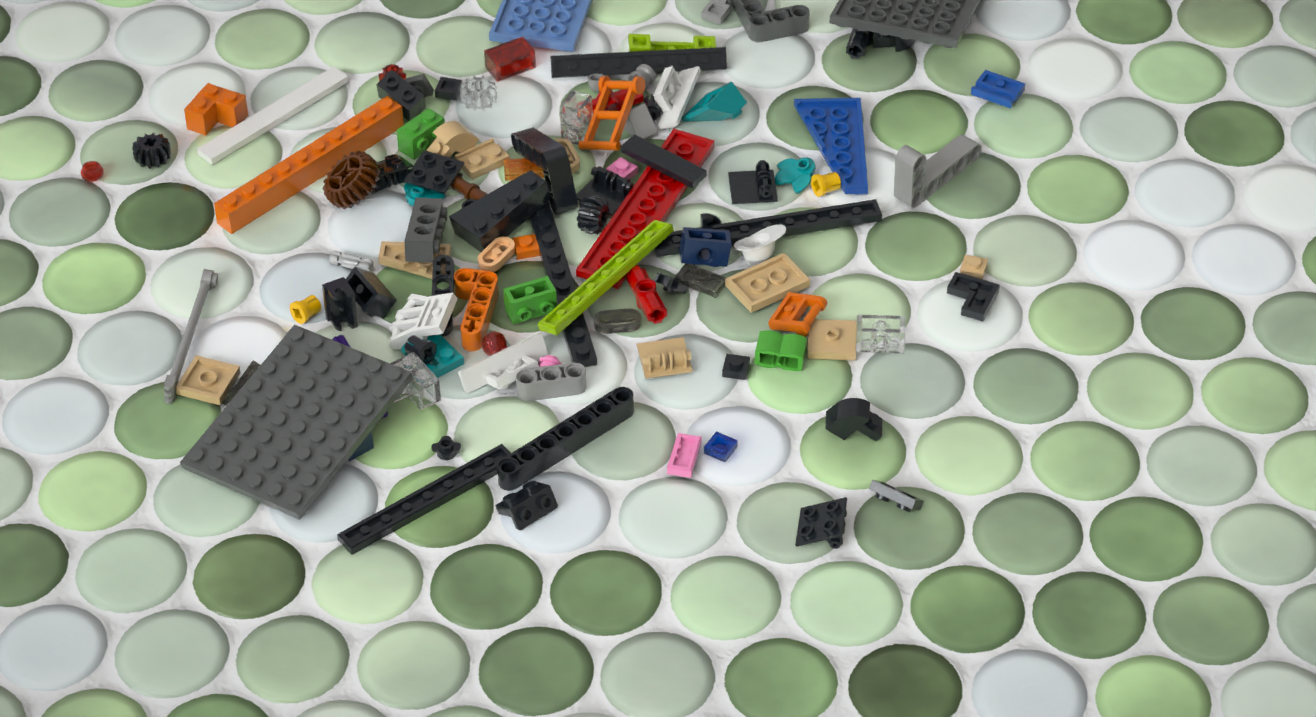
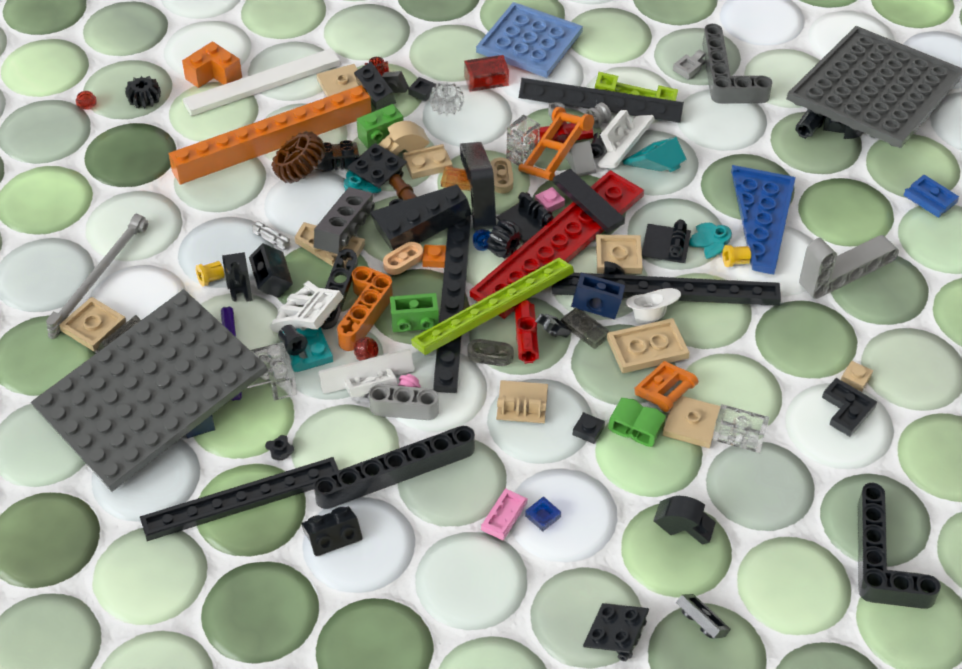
camera: 15 degrees right, 5 degrees up
none -> tan plate [316,64,359,97]
none -> clear blue plate [473,229,491,251]
none -> tan plate [596,235,643,274]
none -> black beam [858,482,941,609]

